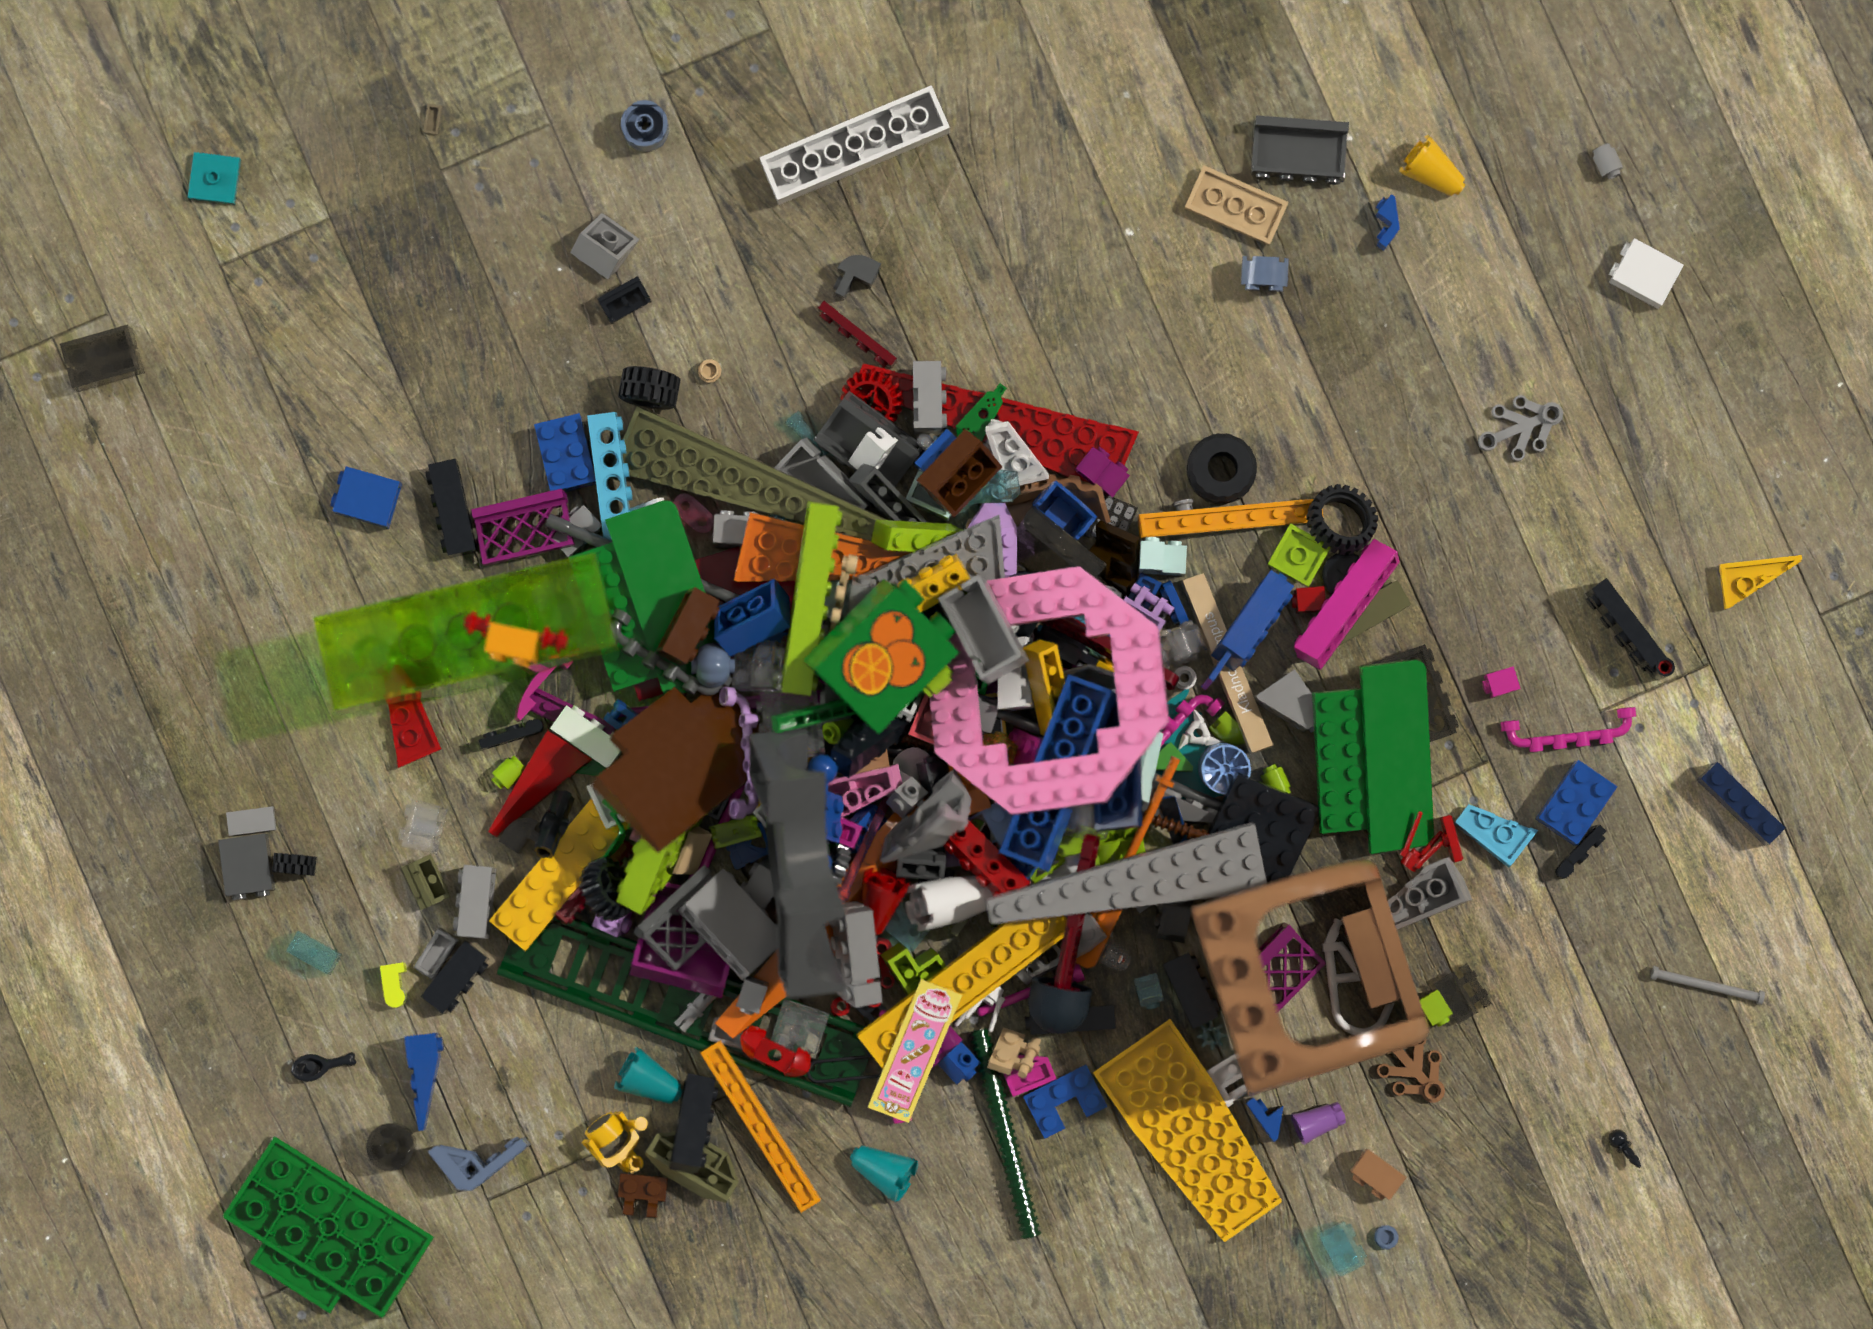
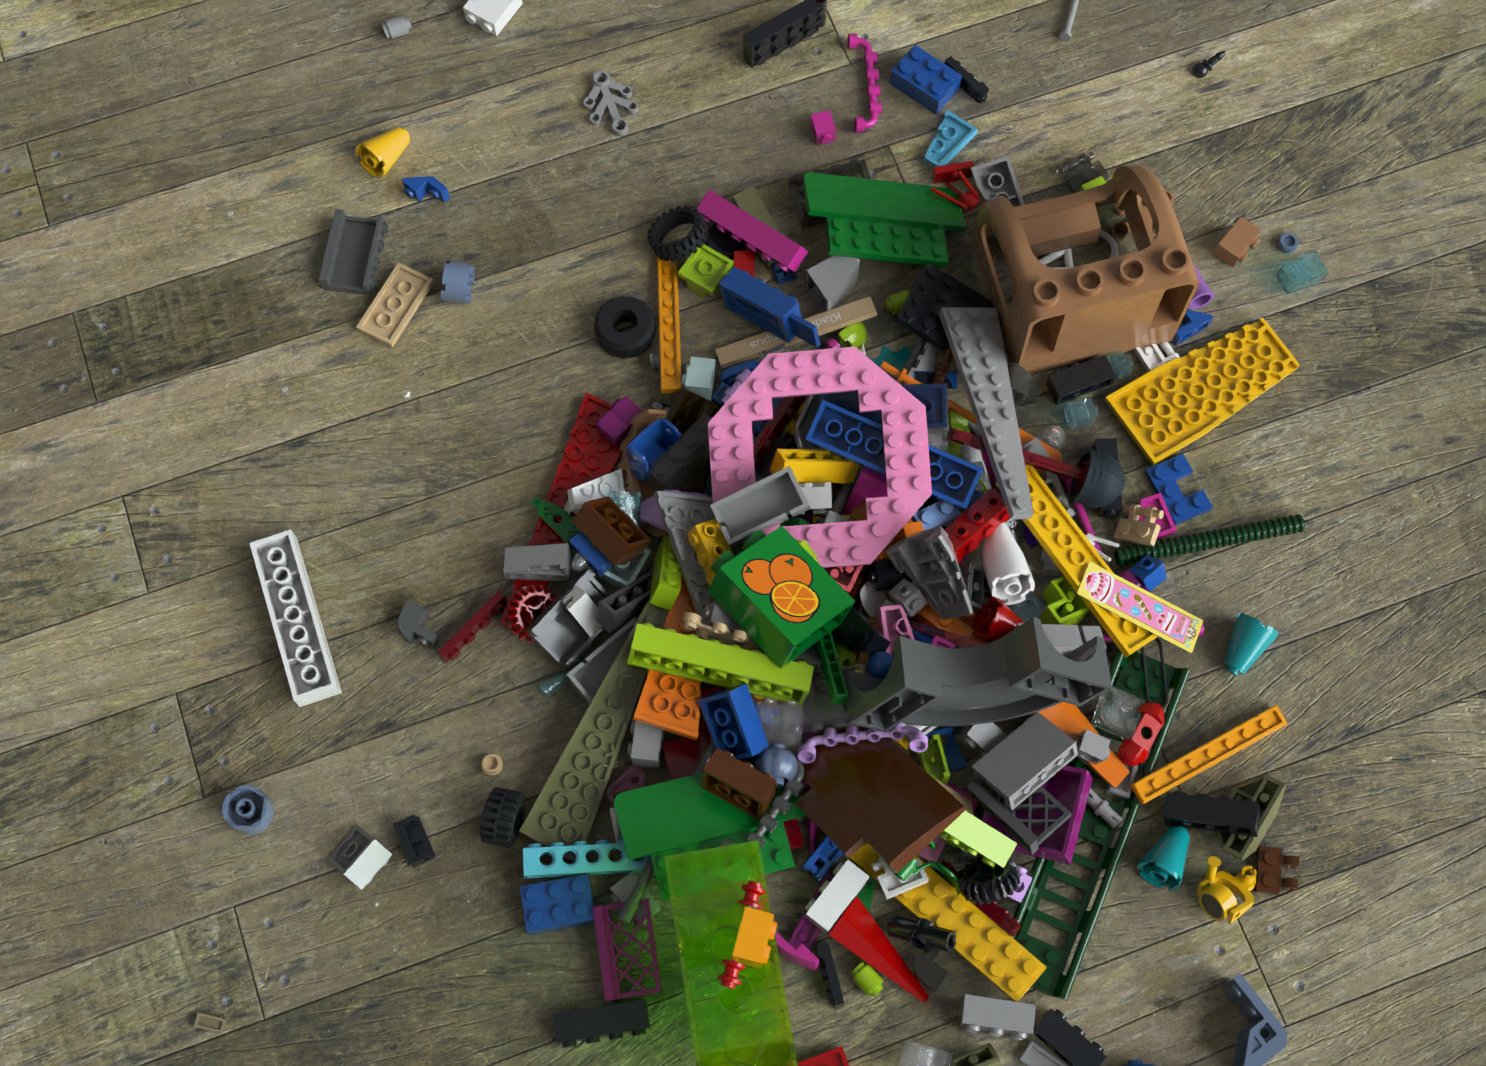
camera: 85 degrees left, 15 degrees down
light blue wheel [1198,742,1251,794] -> none

